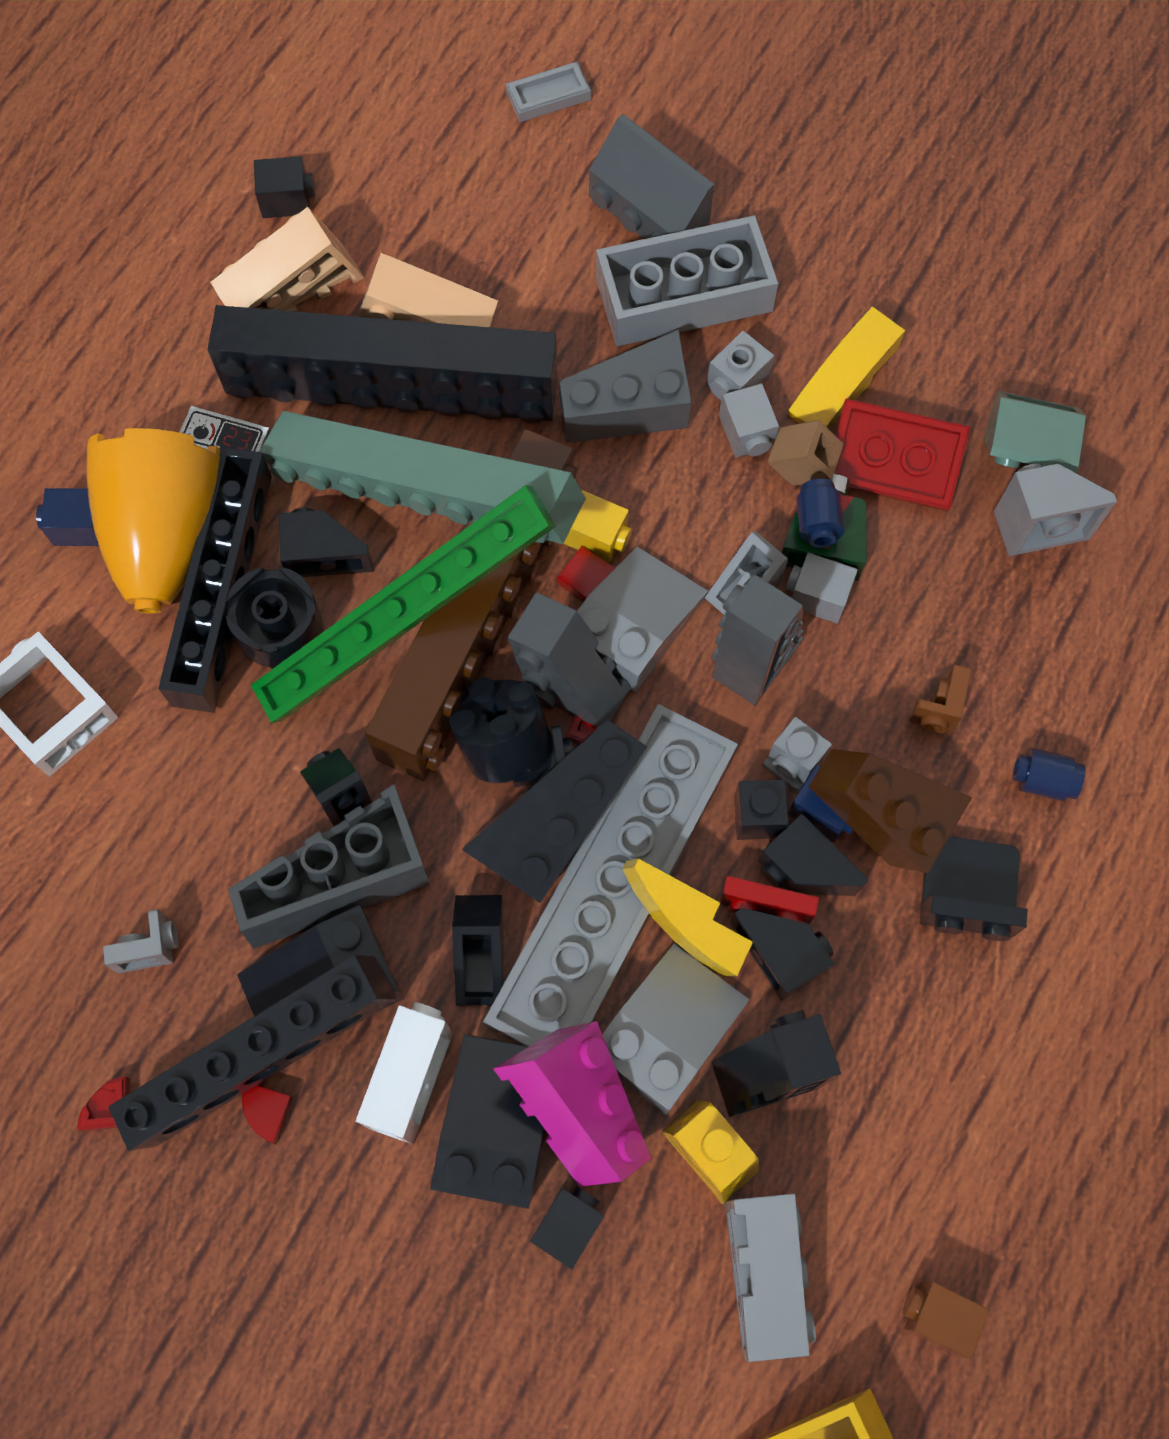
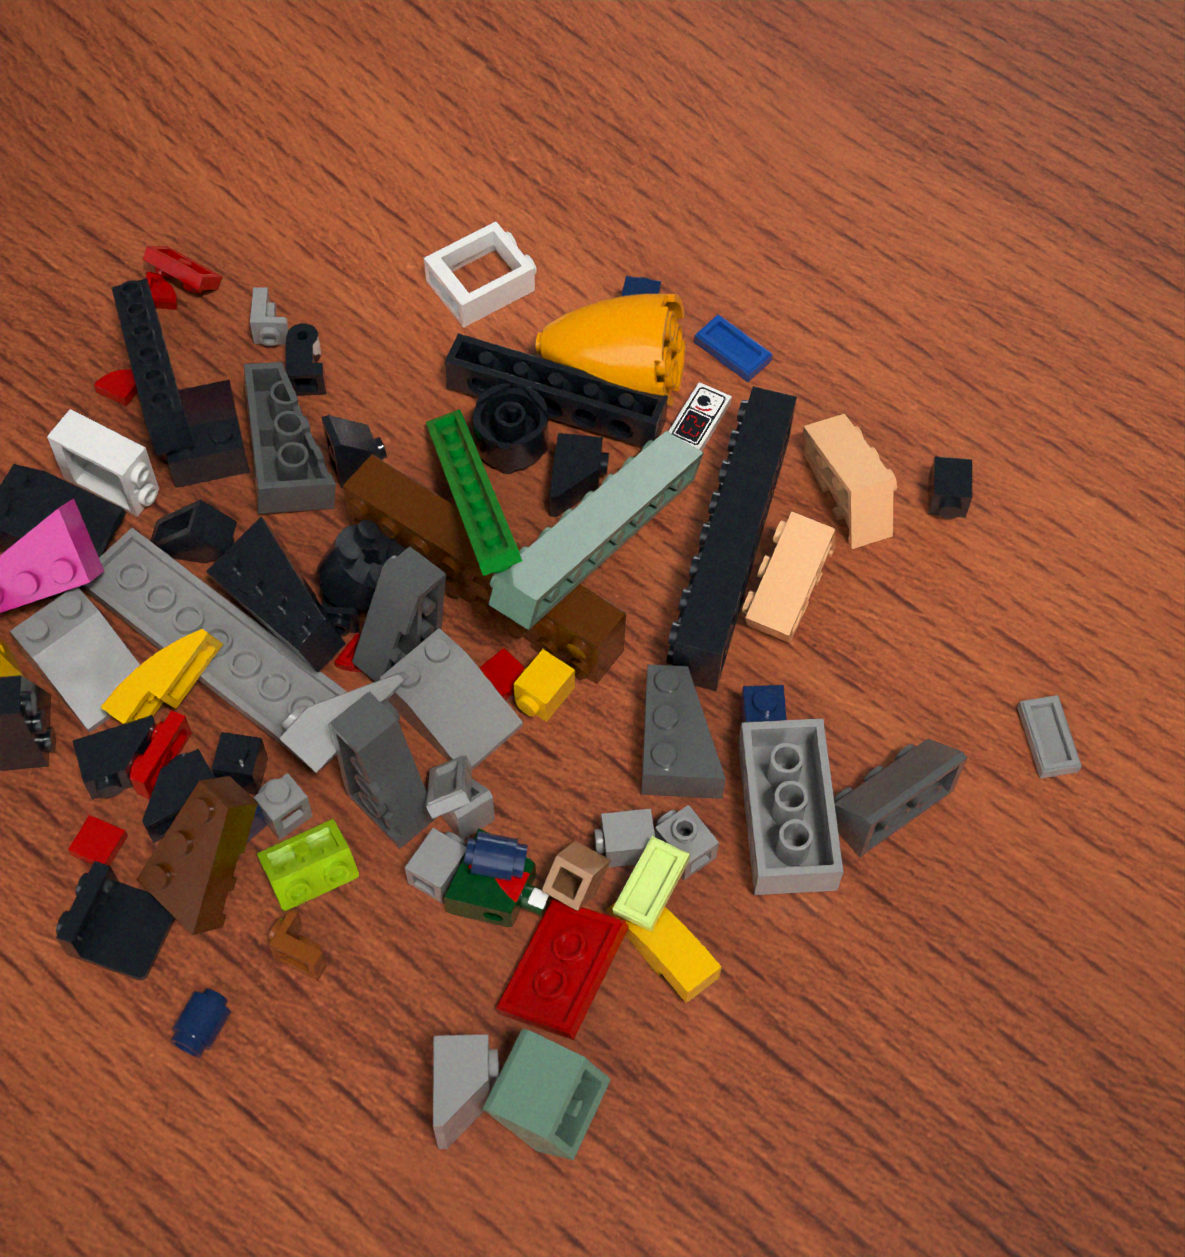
camera: 100 degrees right, 10 degrees down
none -> red tile [68,815,128,866]
none -> red plate [143,246,223,293]
none -> lime bracket [257,819,359,911]
none -> light grey slope [279,671,409,773]
none -> black leg [286,323,326,396]
none -> light grey tile [426,755,472,819]
none -> yellowish green tile [612,836,690,932]
none -> blue tile [694,314,772,382]
none -> dark blue brick [739,685,787,724]

